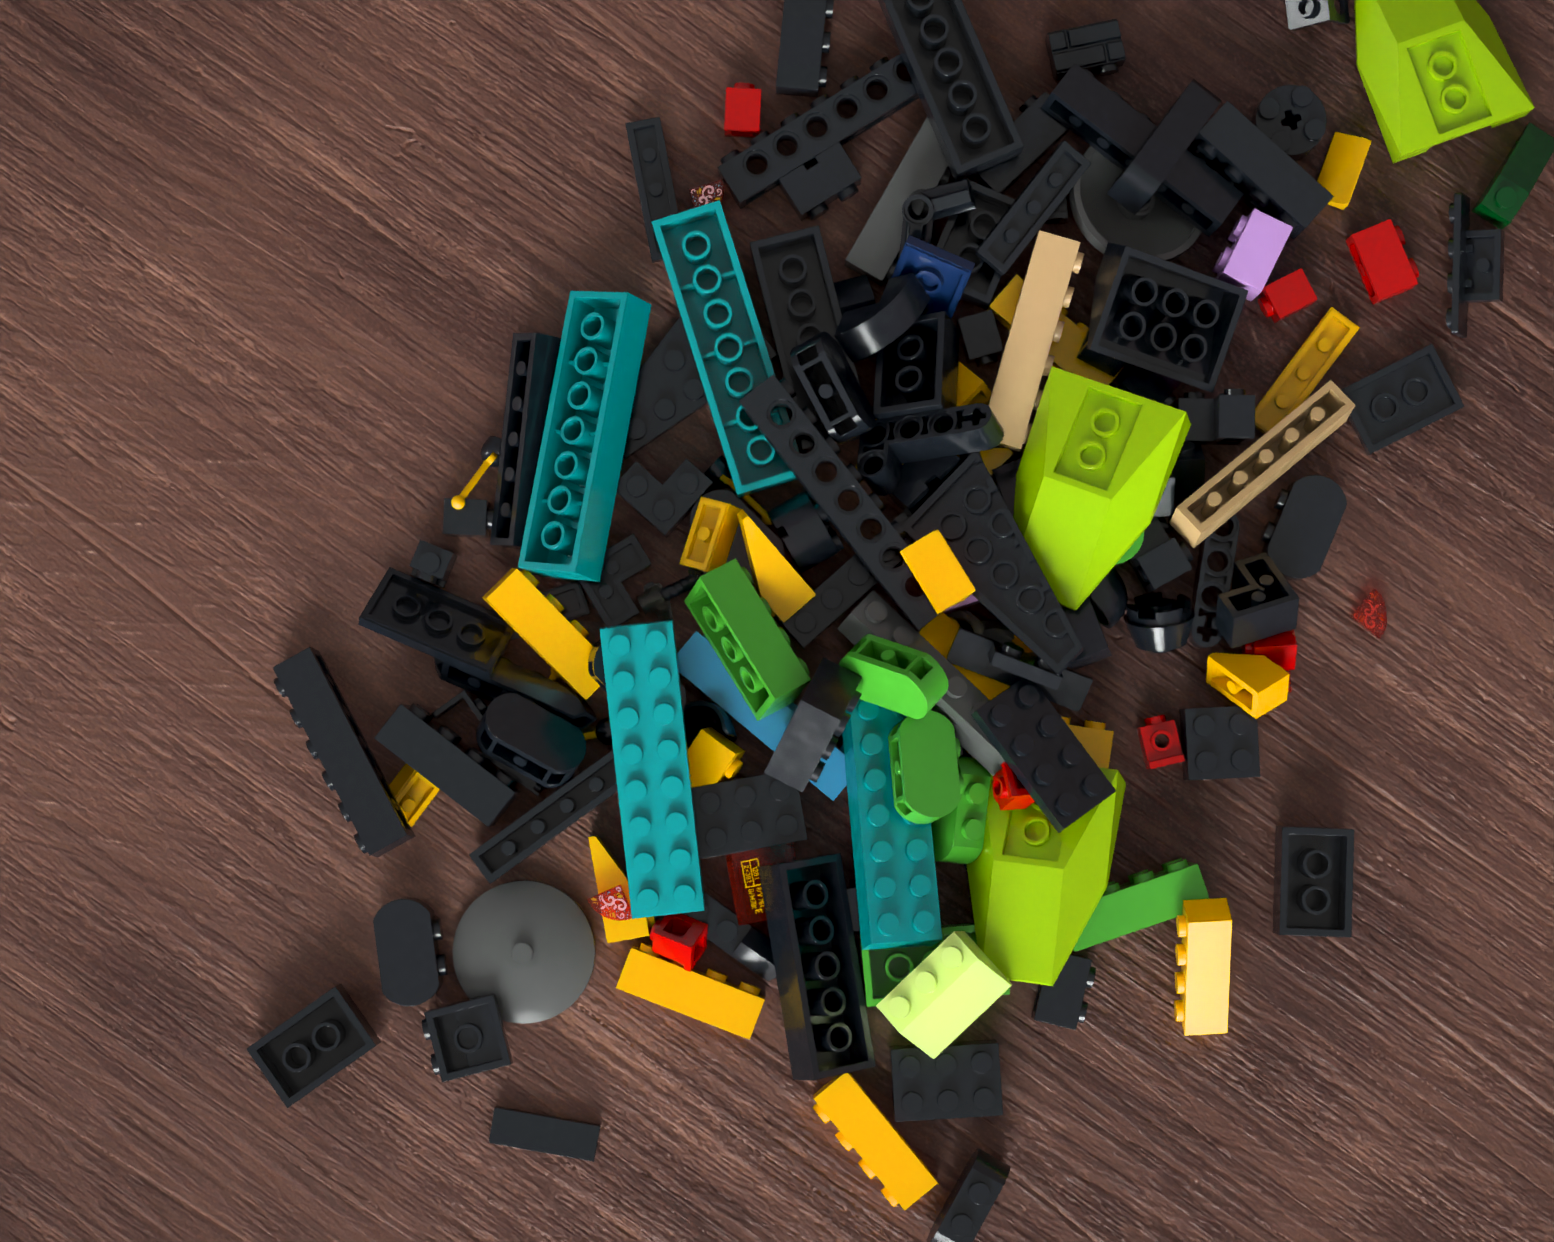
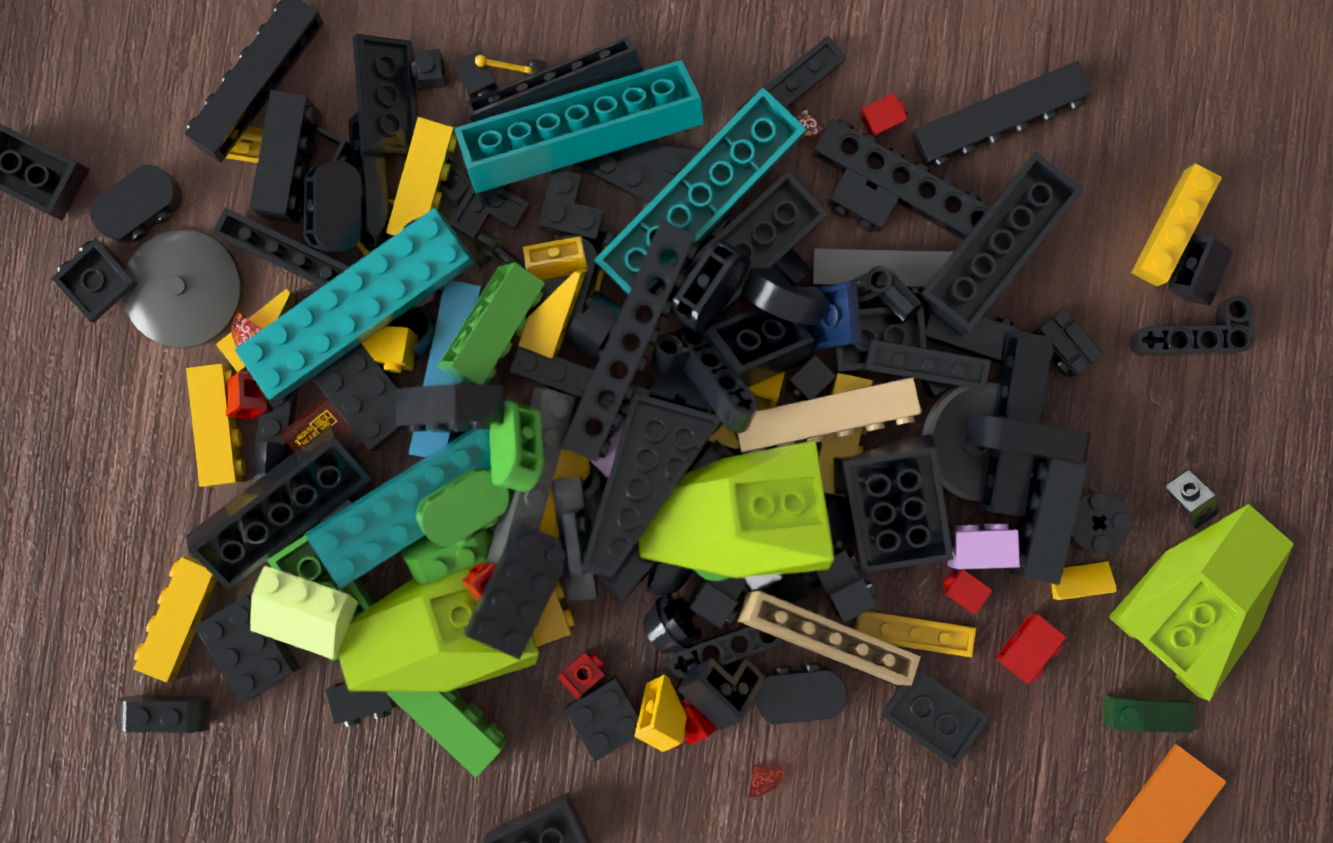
camera: 60 degrees right, 0 degrees up
black tile [488,1106,601,1162] -> none
yellow slope [900,529,975,614] -> none
yellow brick [1174,898,1232,1036] -> none
black bracket [1446,192,1504,338] -> none

